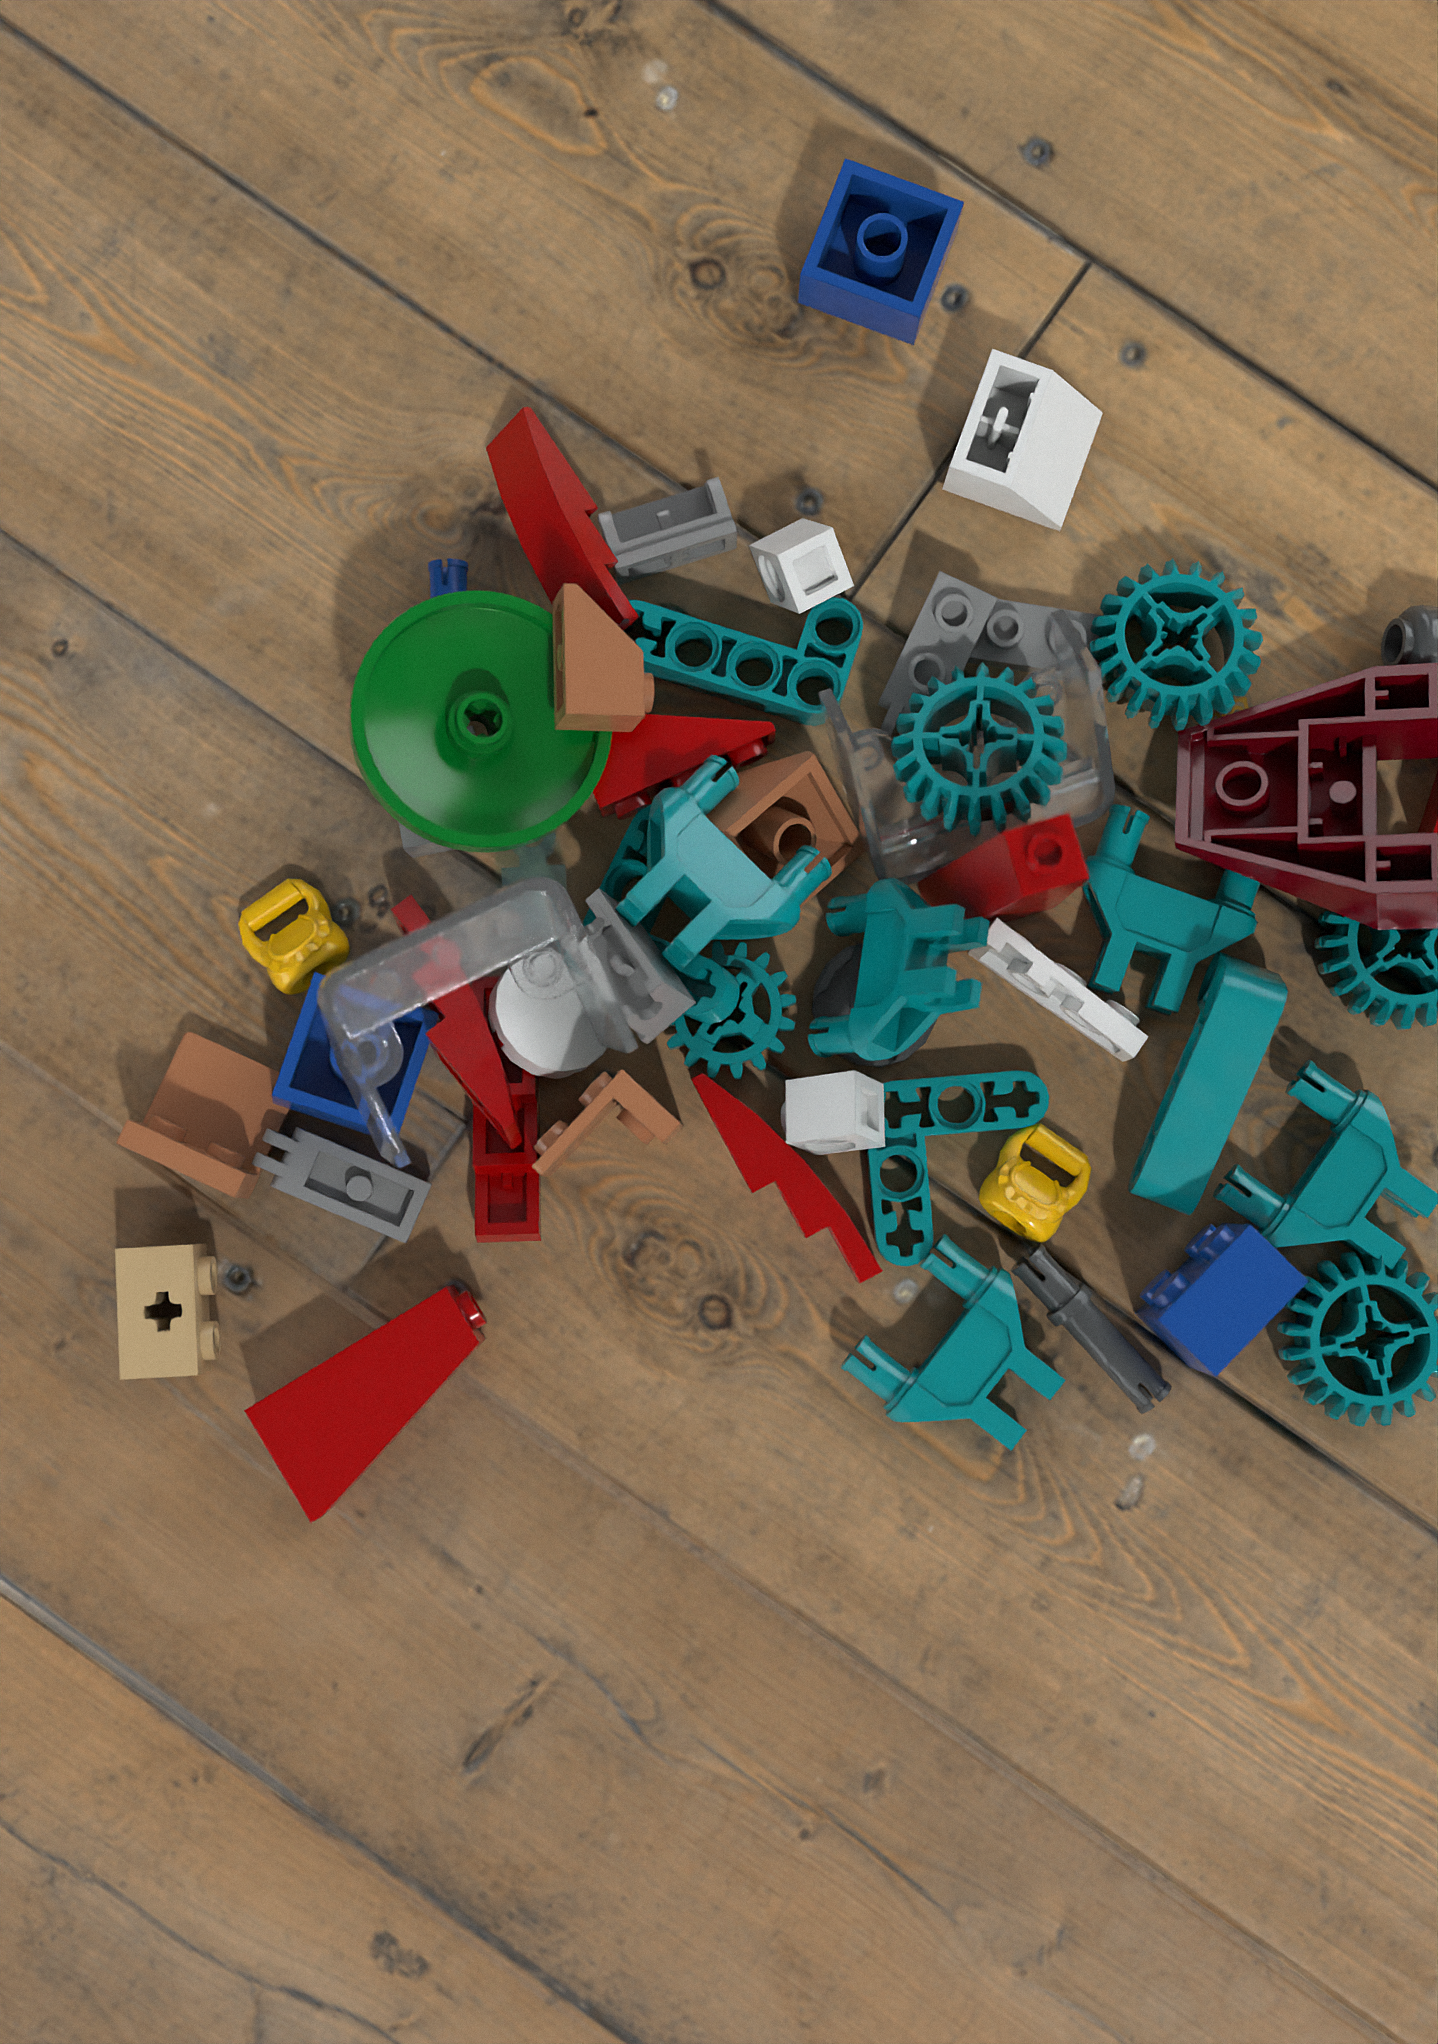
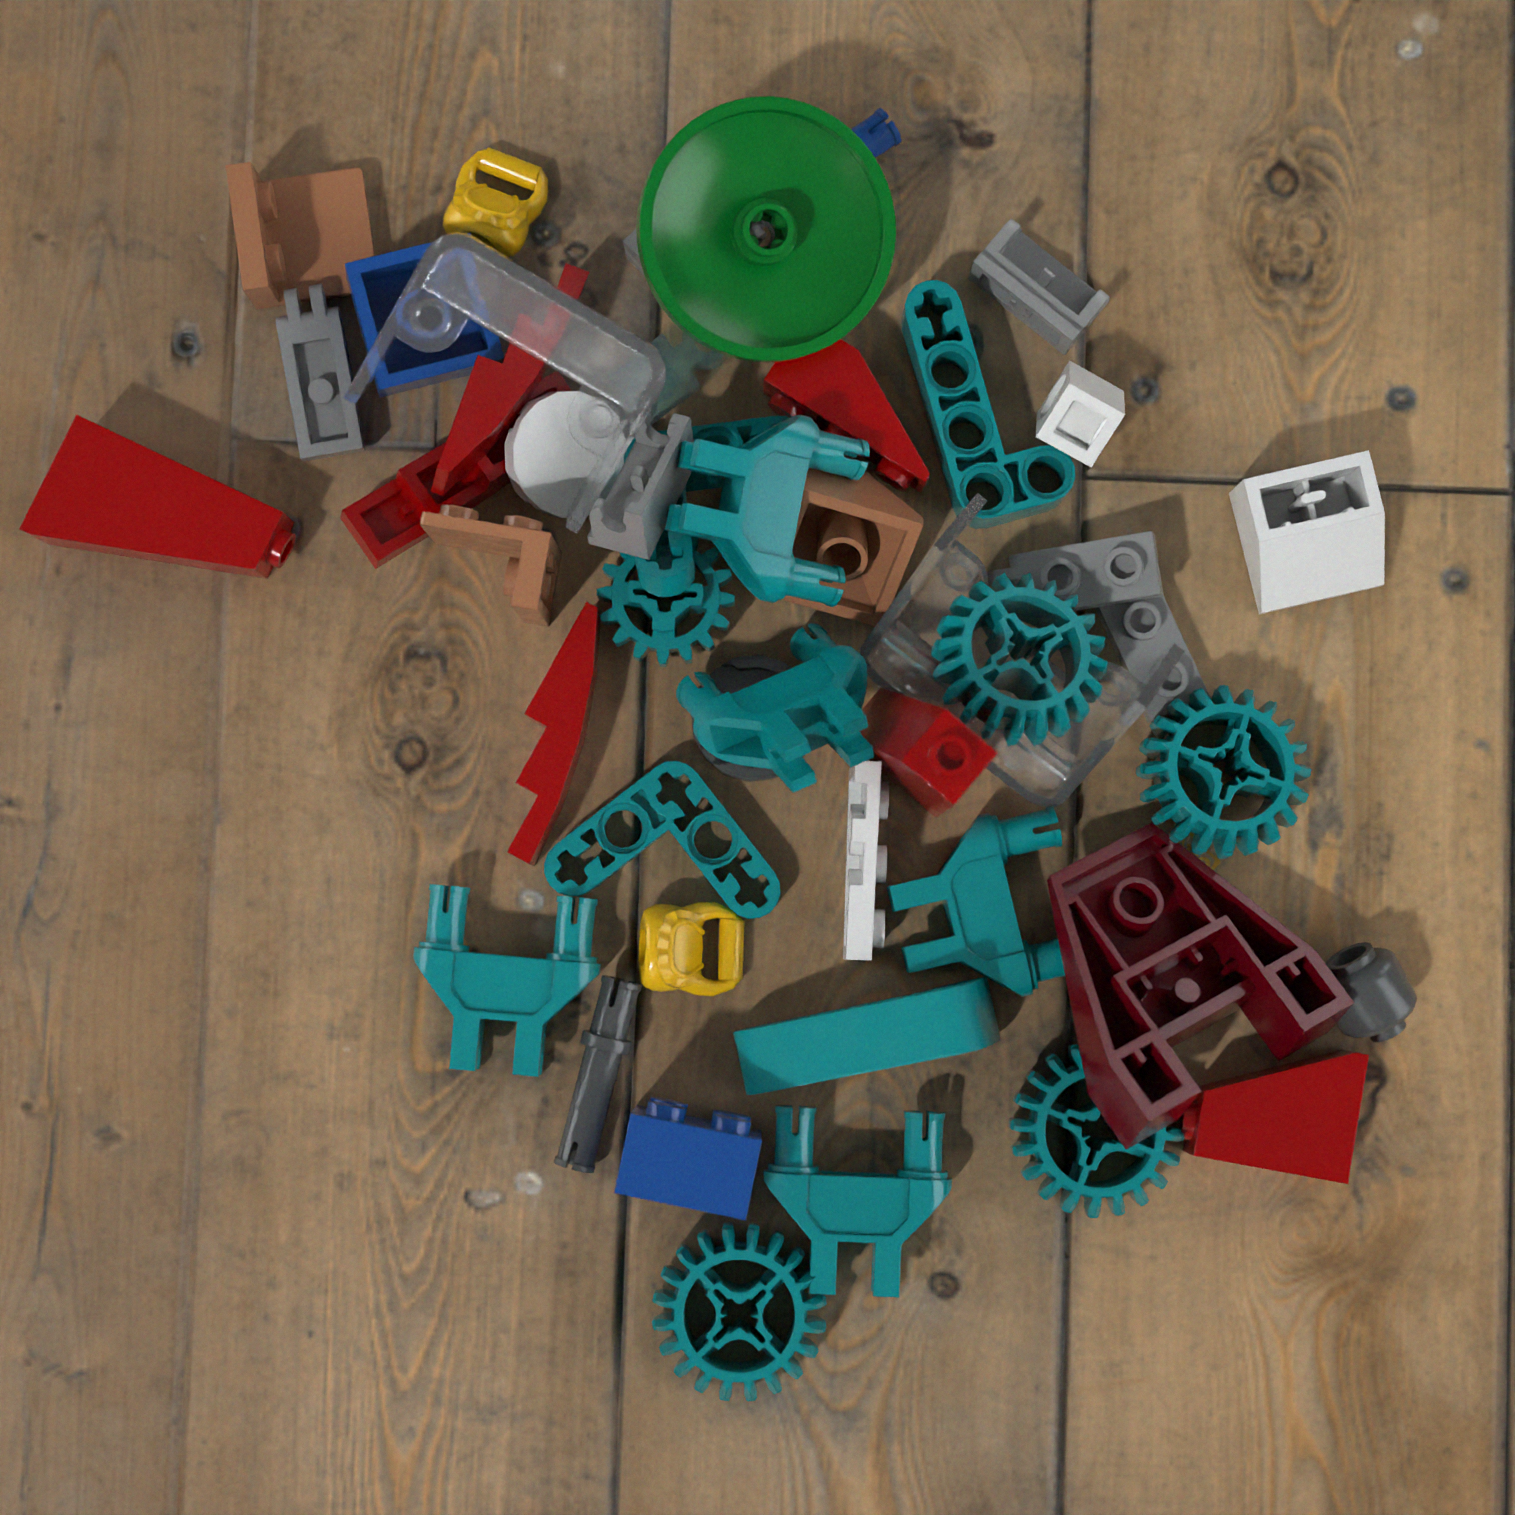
camera: 55 degrees right, 0 degrees up
tan brick [115,1243,221,1380] -> none
red slope [486,407,639,631] -> none
nougat slope [553,583,654,732] -> none
white brick [781,1070,885,1155] -> none
blue brick [798,158,964,345] -> none

